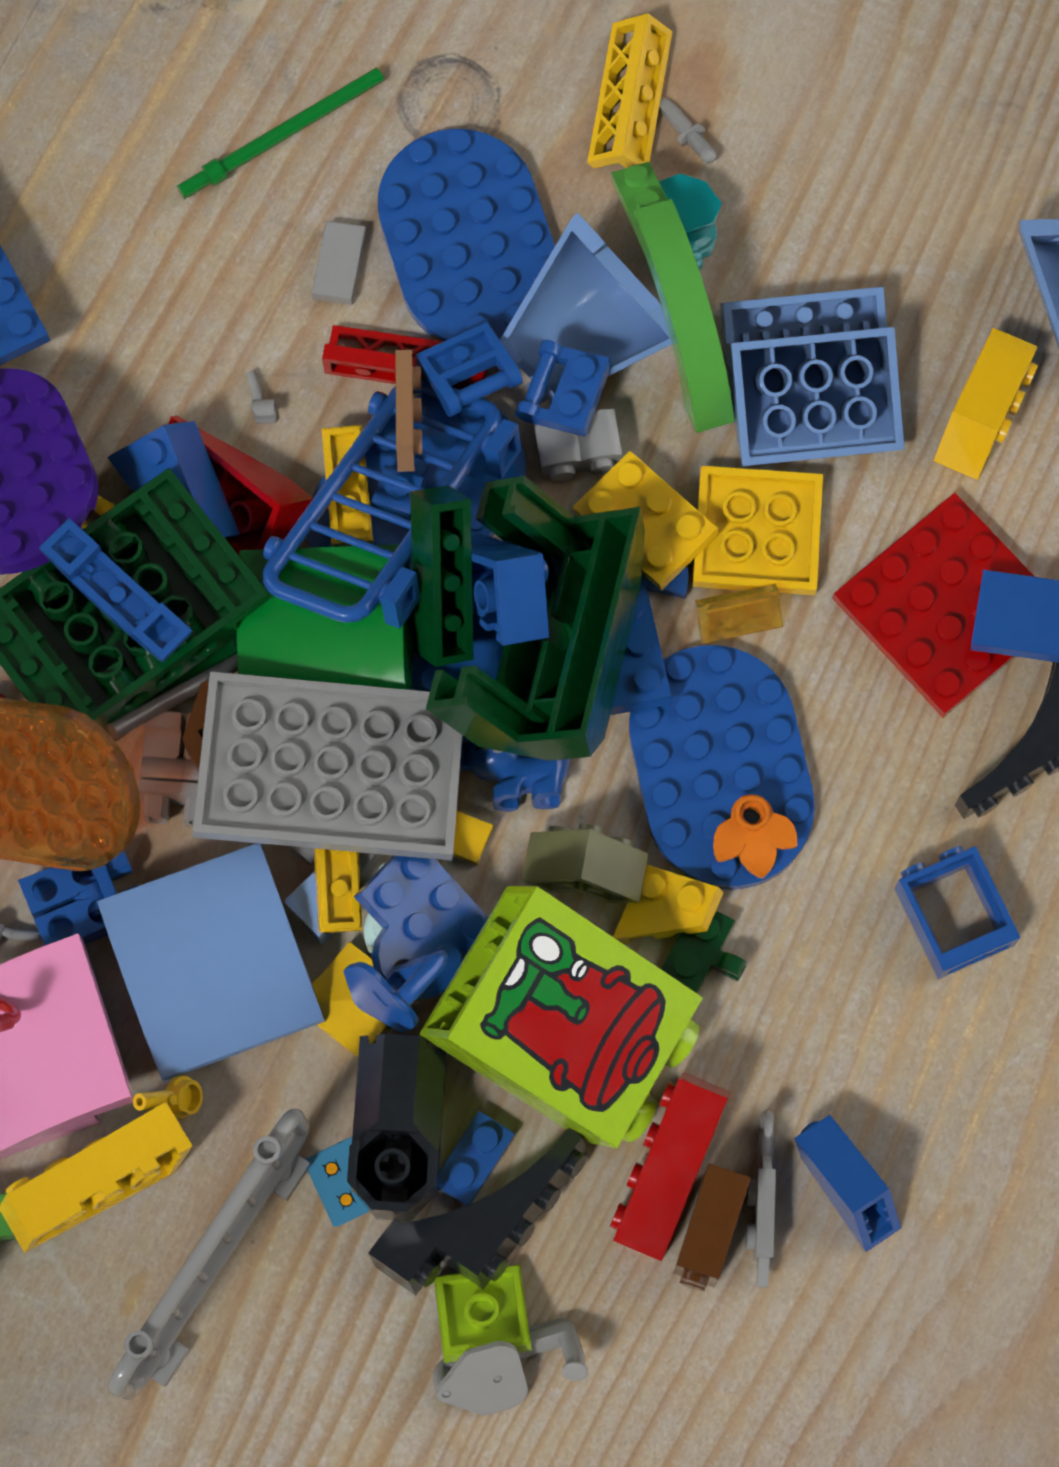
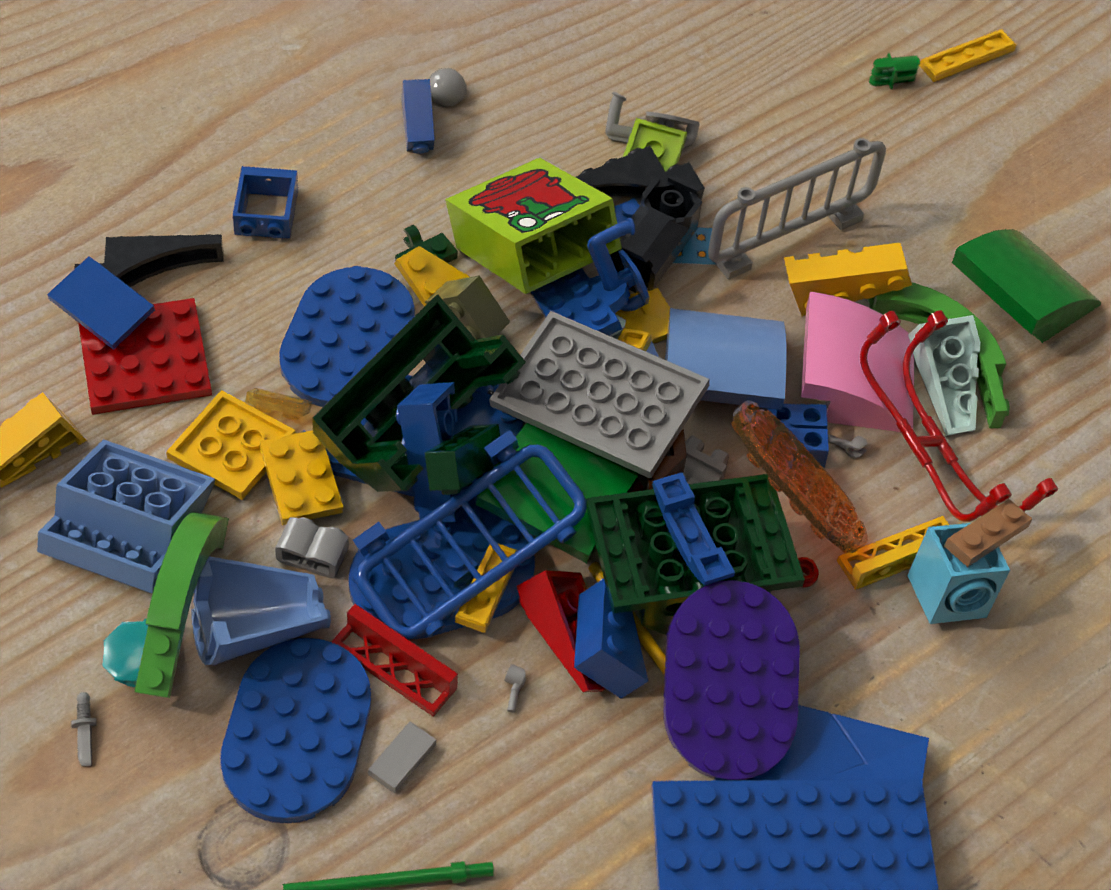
camera: 160 degrees left, 20 degrees down
yellow plate [133,1075,203,1119] -> none
medium nougat plate [396,350,422,472] -> none
blue plate [415,322,523,417] -> none
blue plate [515,340,612,437] -> none
yellow fence [587,13,673,169] -> none
red wedge [610,1072,731,1262] -> none
reddish brown brick [673,1163,751,1291] -> none
orange plate [713,794,797,878] -> none
light grey plate [745,1110,776,1288] -> none
none -> light grey hair [429,68,467,106]

